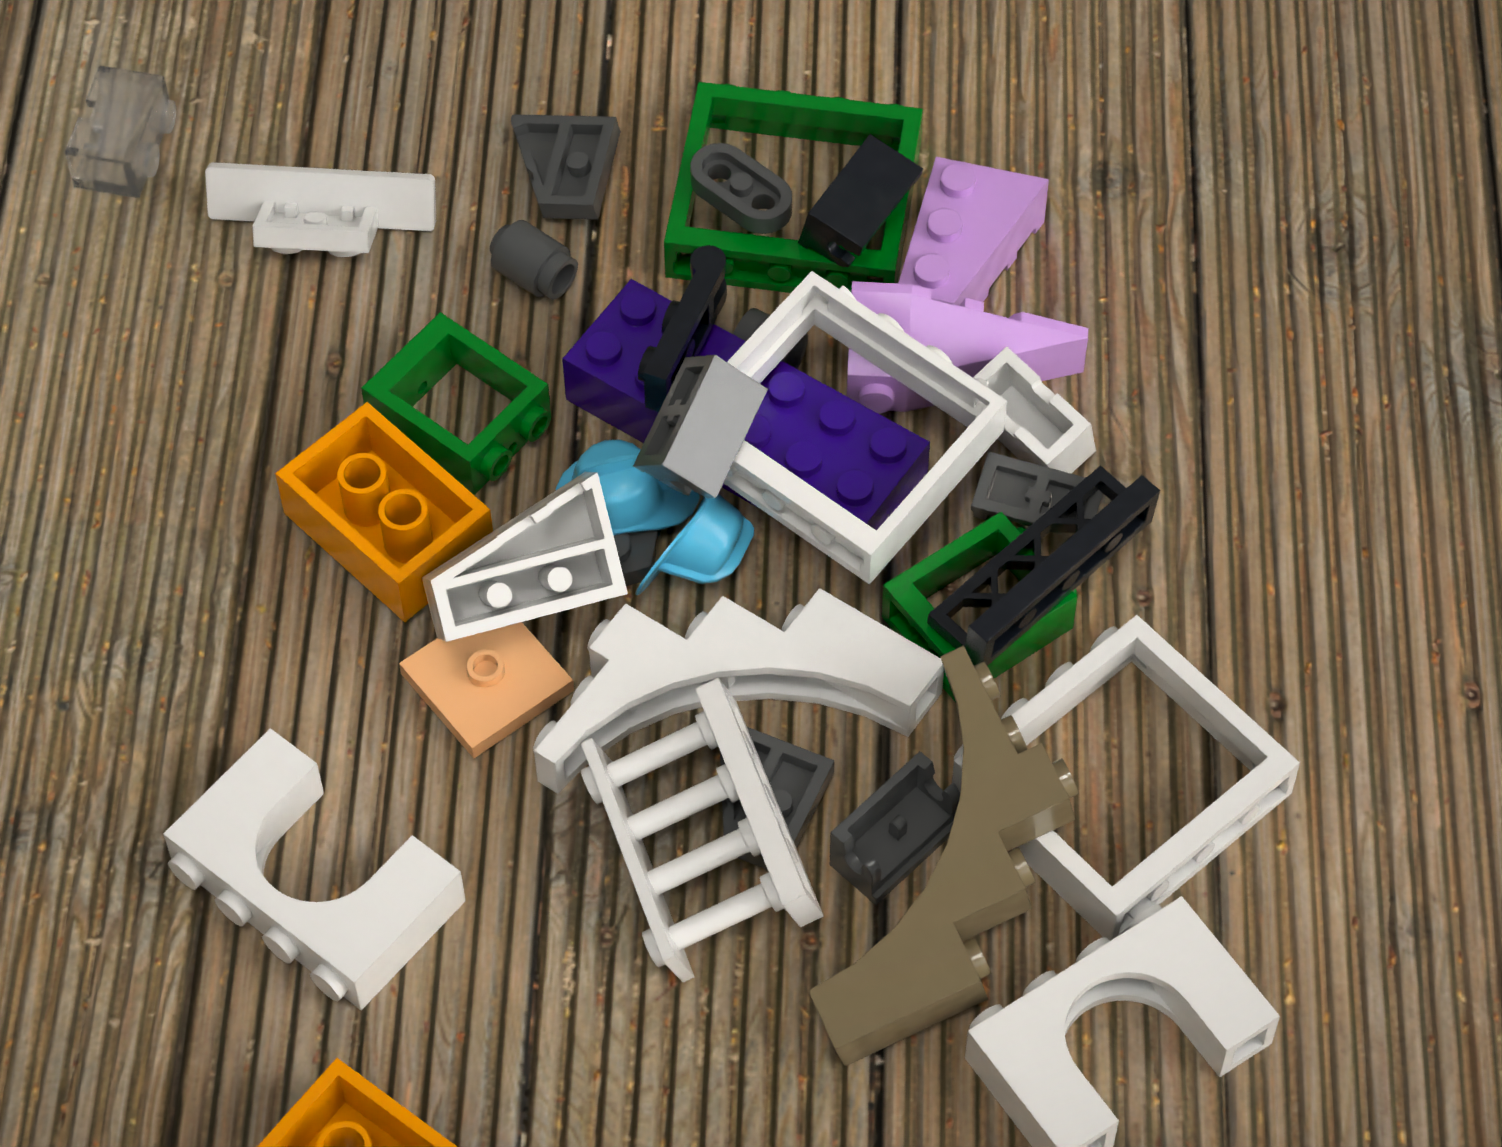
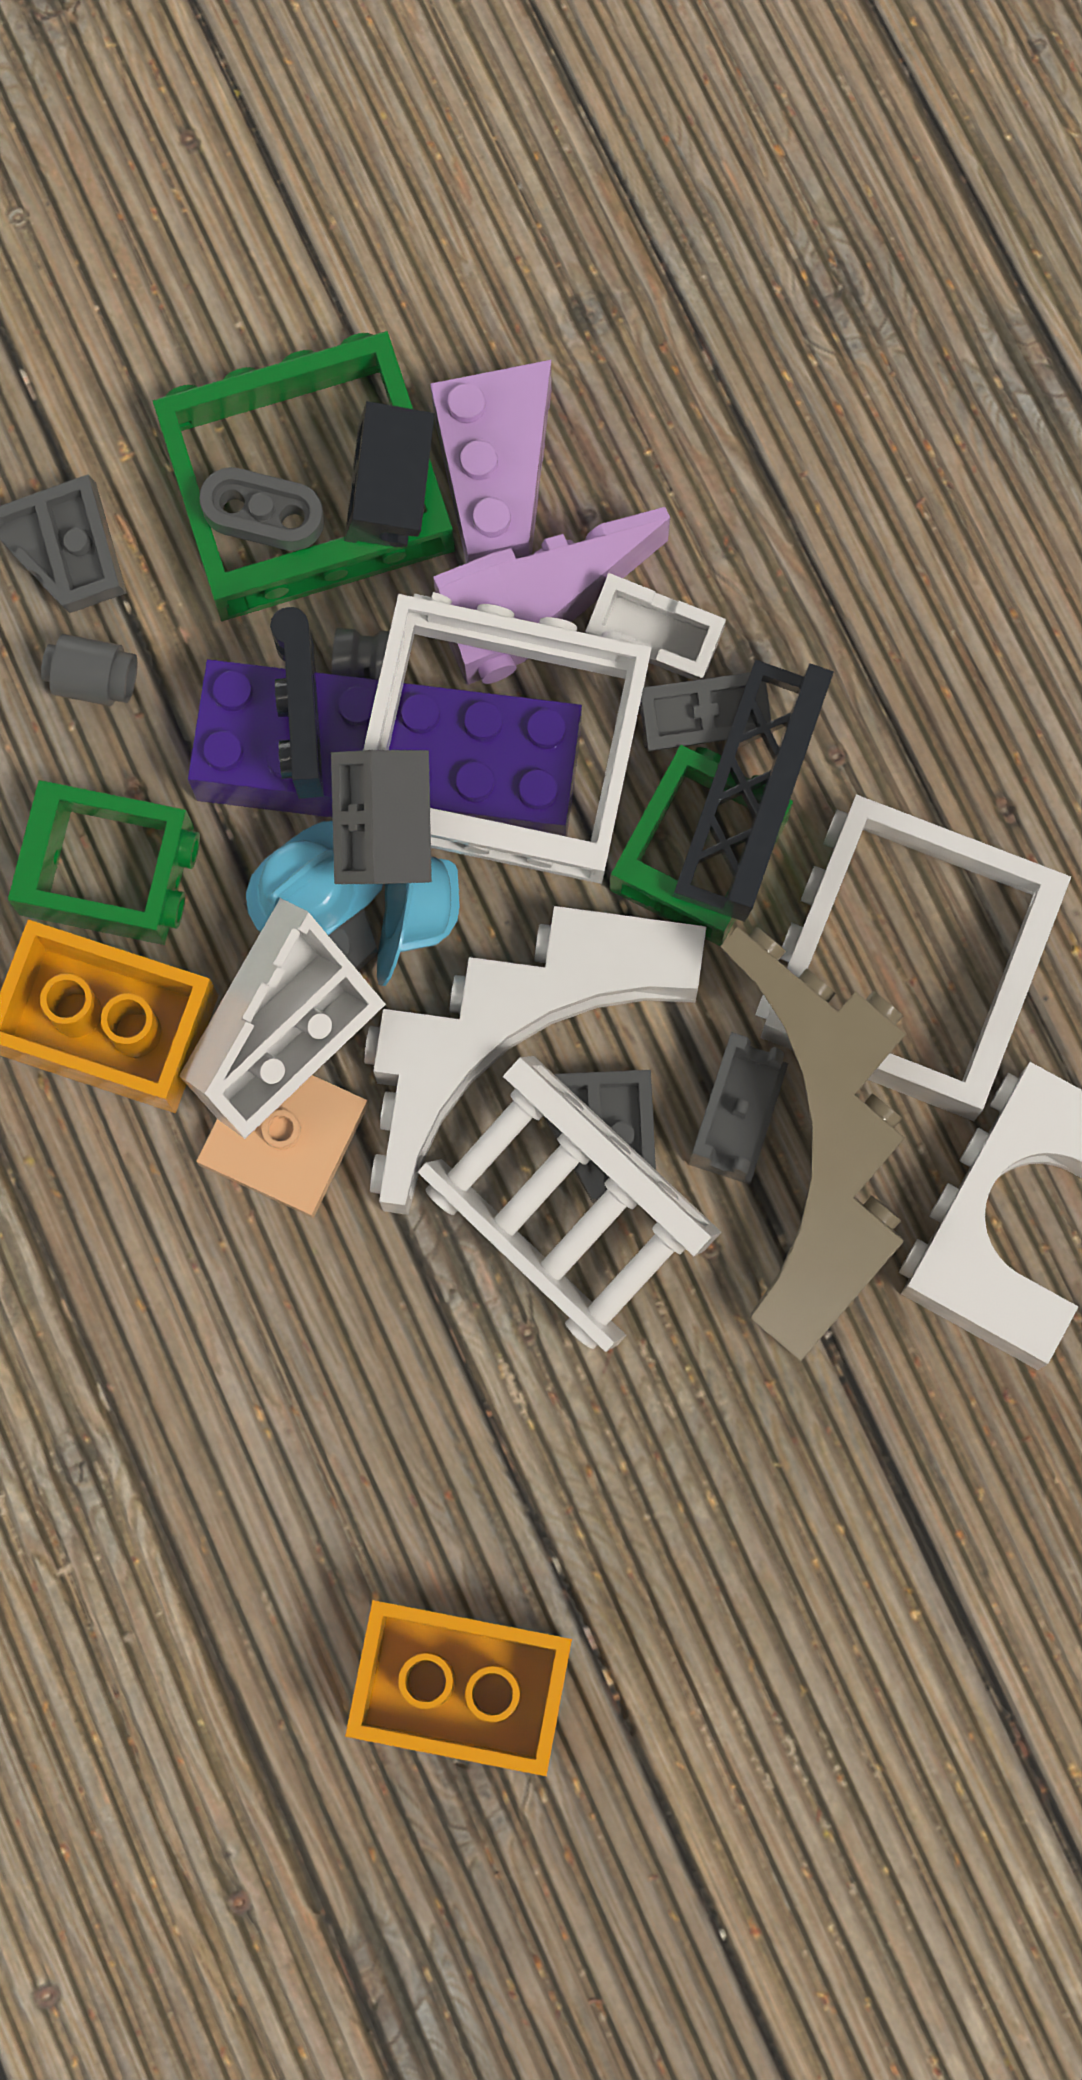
camera: 25 degrees left, 20 degrees up
white arch [163,728,466,1010] -> none

